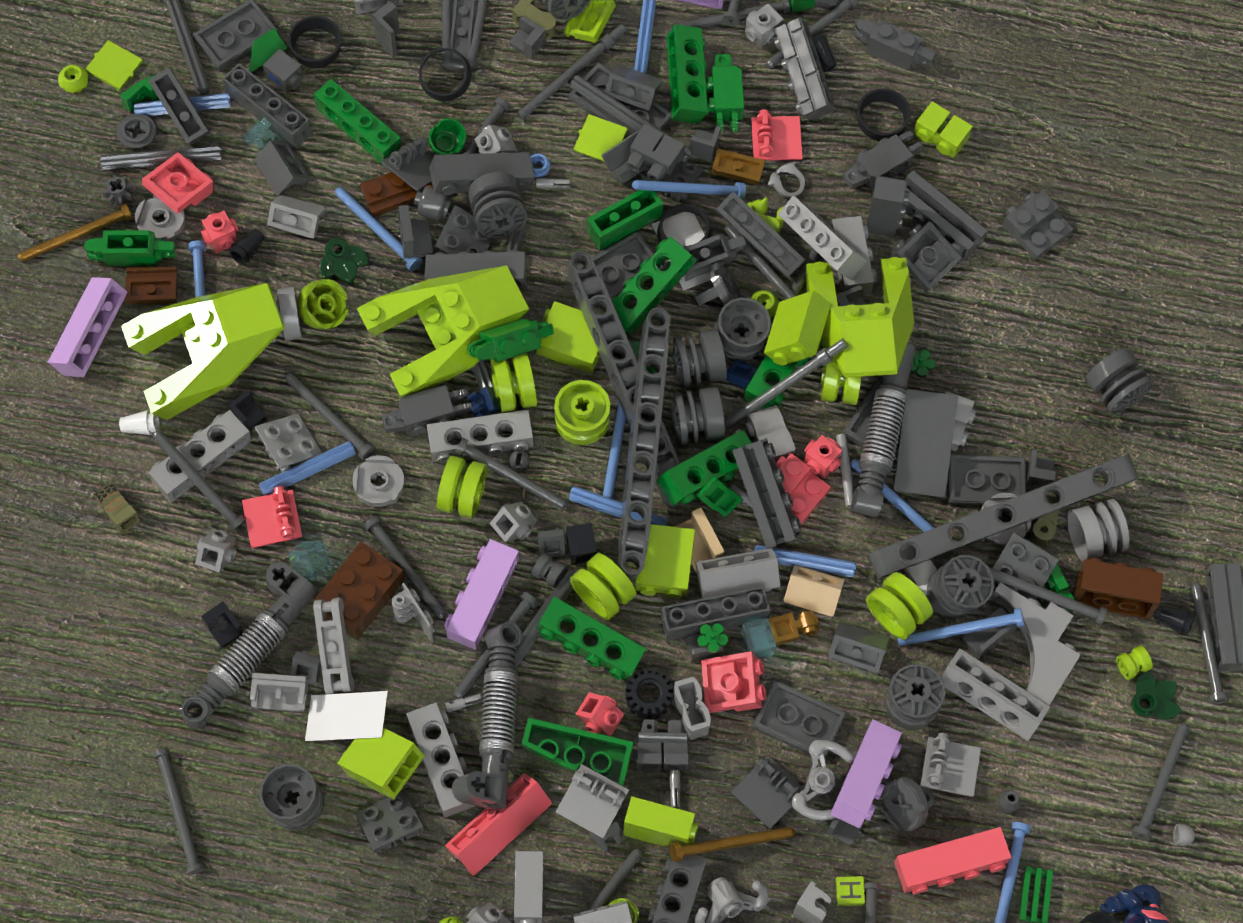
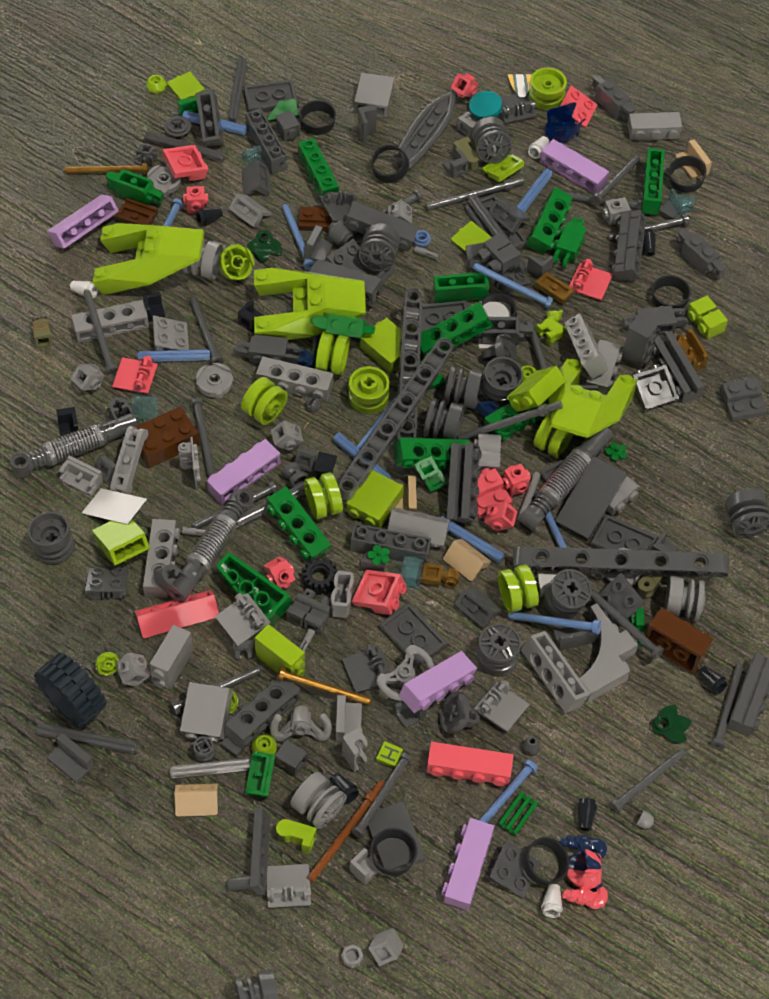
camera: 25 degrees right, 10 degrees down
green hair [428,118,467,155] -> none
dark grey bar [454,437,568,509] -> none
dark grey piece [715,192,805,279] -> none
light grey piece [767,161,805,199] -> none
lime wheel [1116,645,1153,680] -> none
none -> black panel [238,299,265,332]
none -> light grey panel [336,695,362,741]
none -> coral brick [484,501,518,532]
none -> black cone [576,798,597,831]
none -> pearl gold hinge [676,329,709,371]

